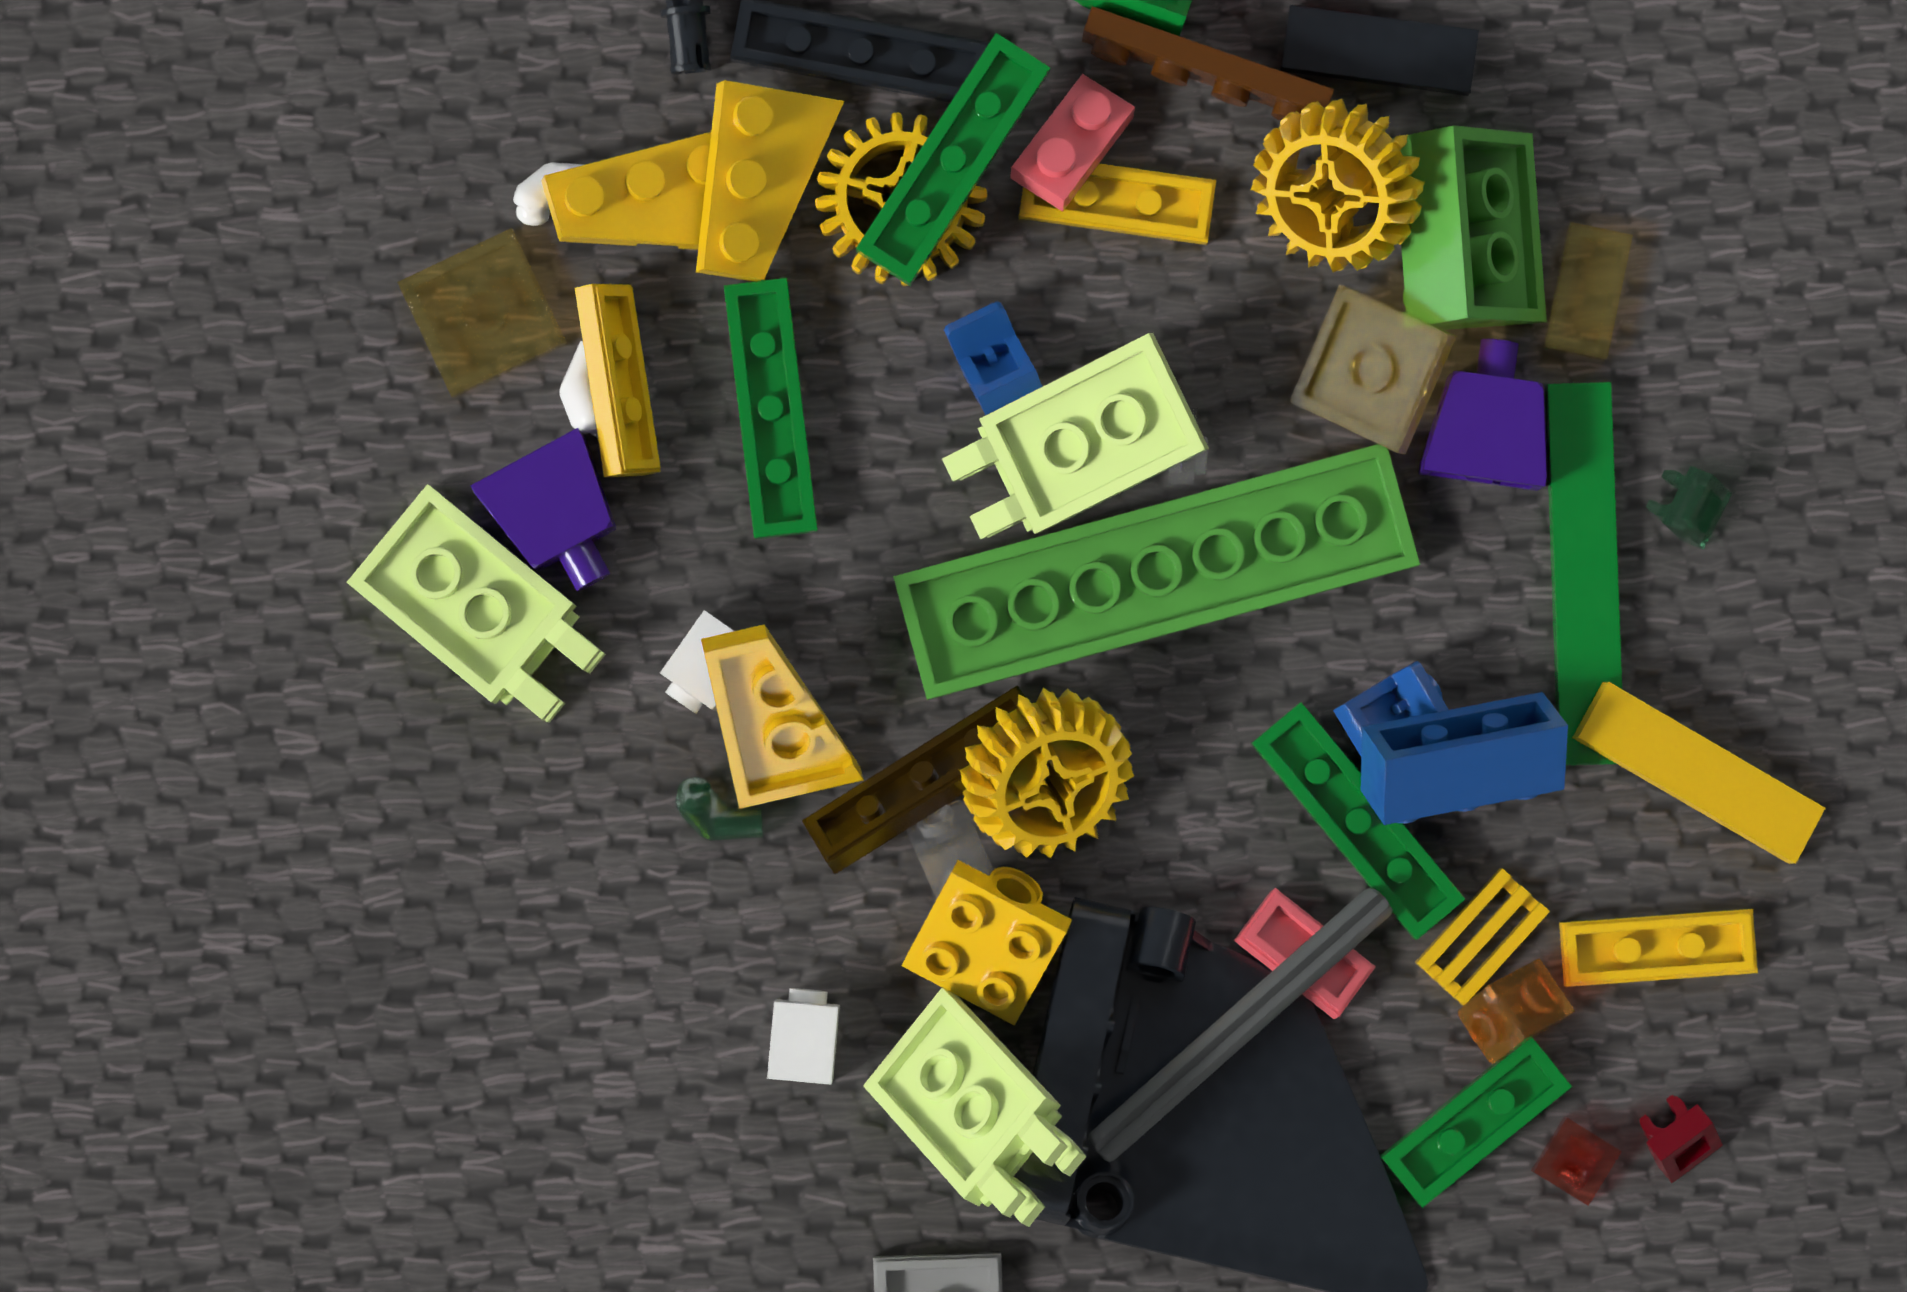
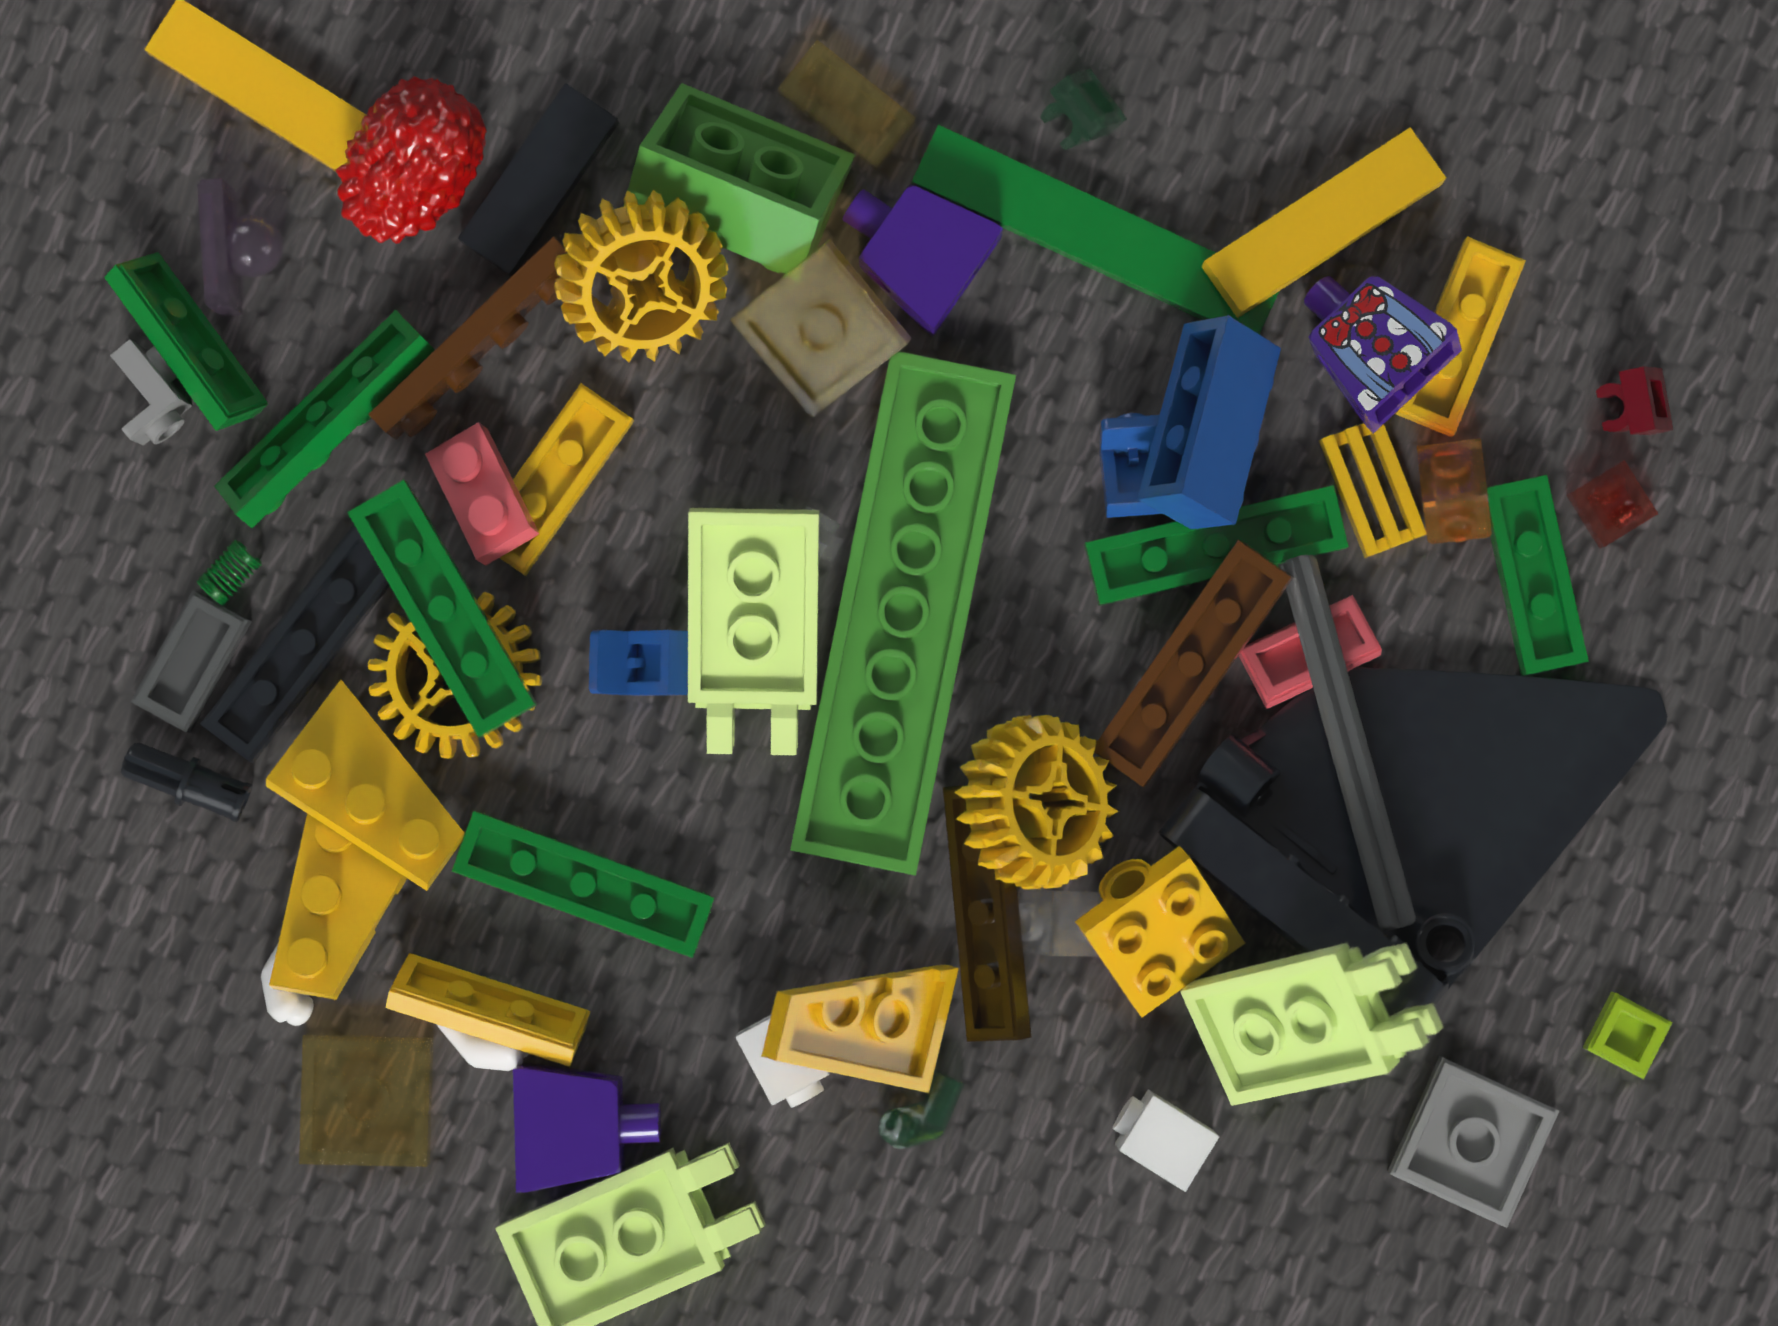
camera: 65 degrees left, 0 degrees up
none -> reddish brown plate [1094,540,1294,787]
none -> torso [1304,276,1462,434]

